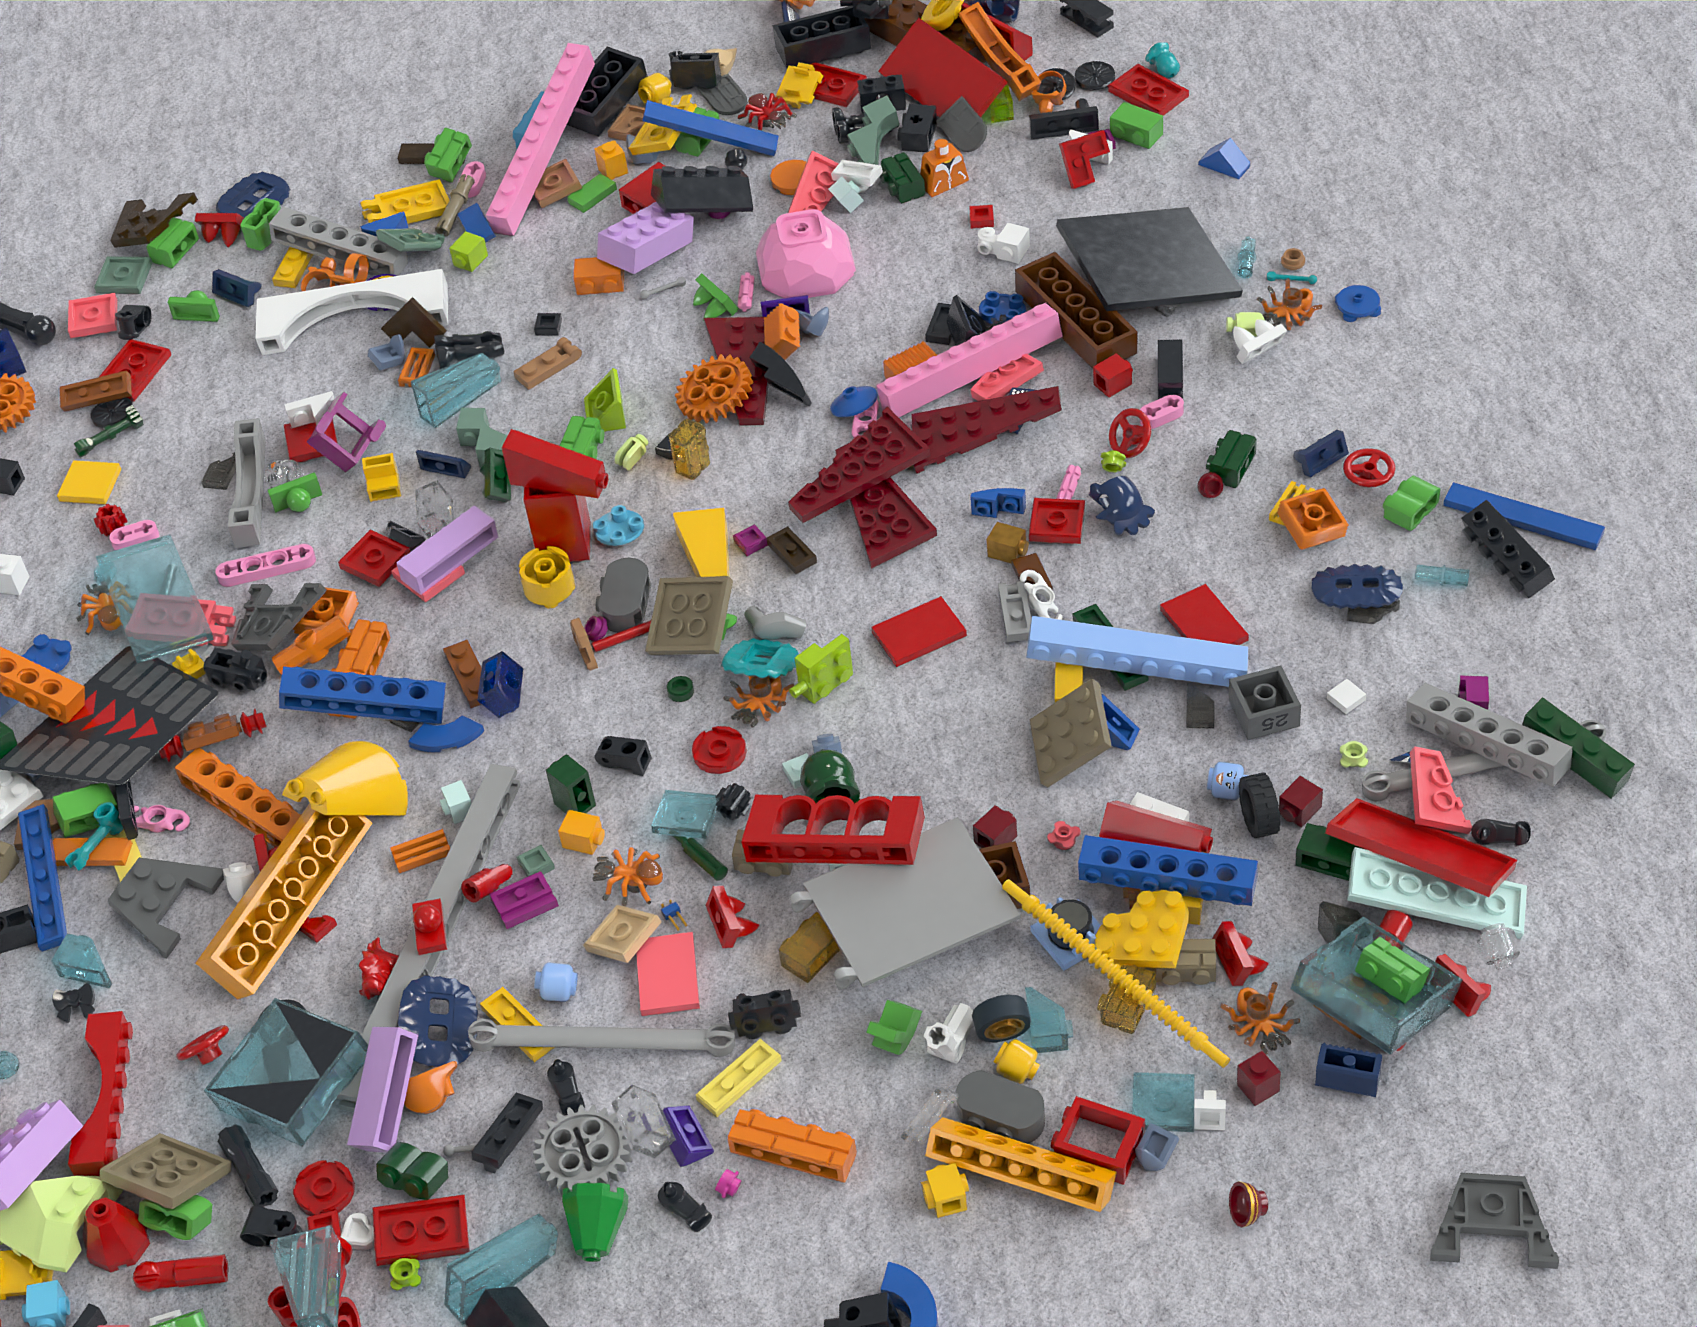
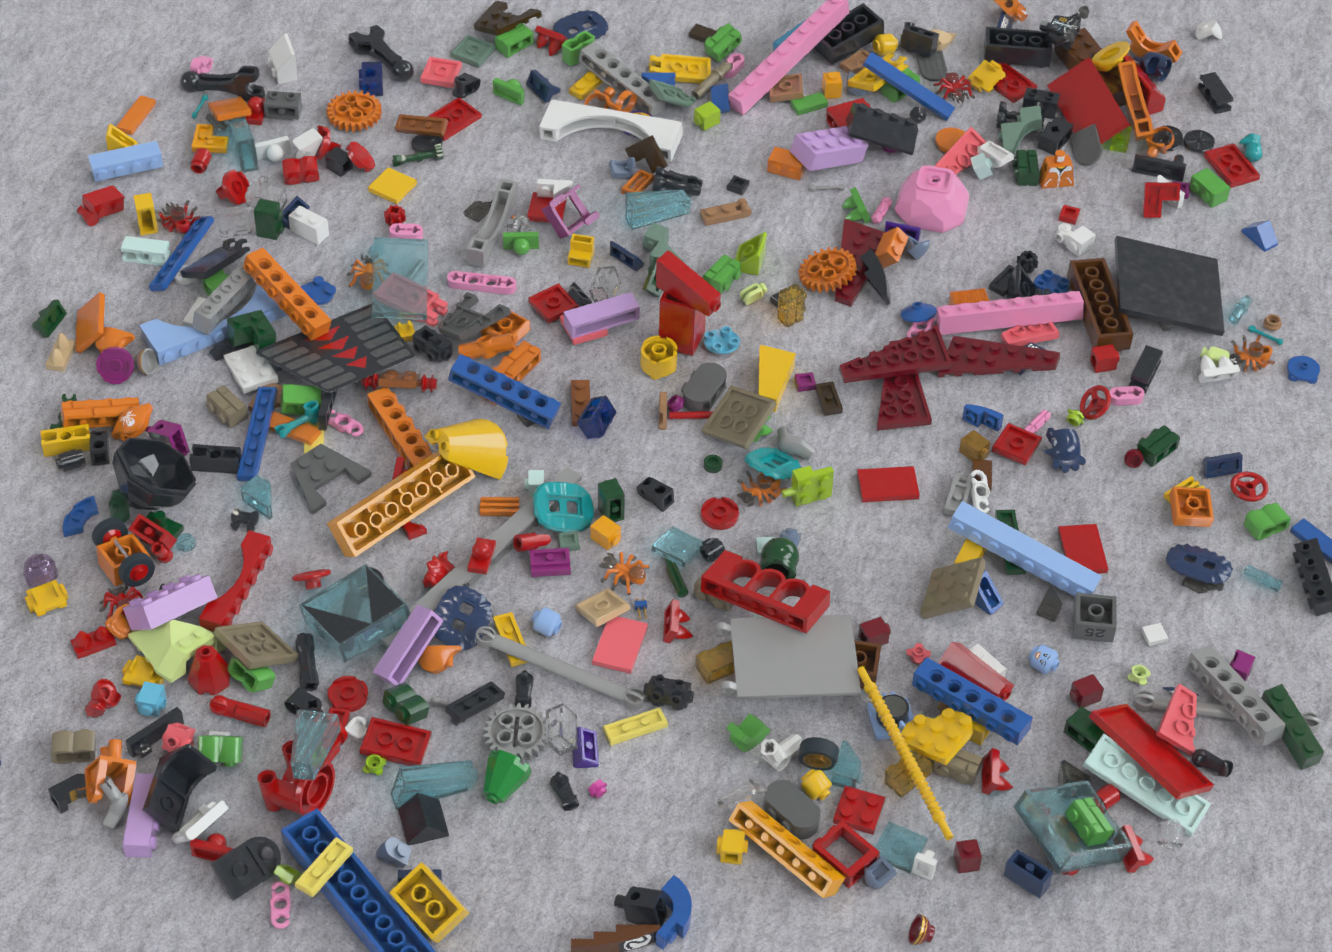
camera: 15 degrees right, 0 degrees up
white plate [223,862,255,903] -> none
blue tile [408,715,484,752] -> none
orange brick [727,1109,857,1183] -> none
animal [1220,982,1300,1055] -> none
black tyre [1238,772,1281,838] -> none
none -> red tile [346,141,375,172]
none -> teal piece [533,482,594,532]
none -> red plate [833,785,885,835]
none -> black gear [1016,250,1039,274]

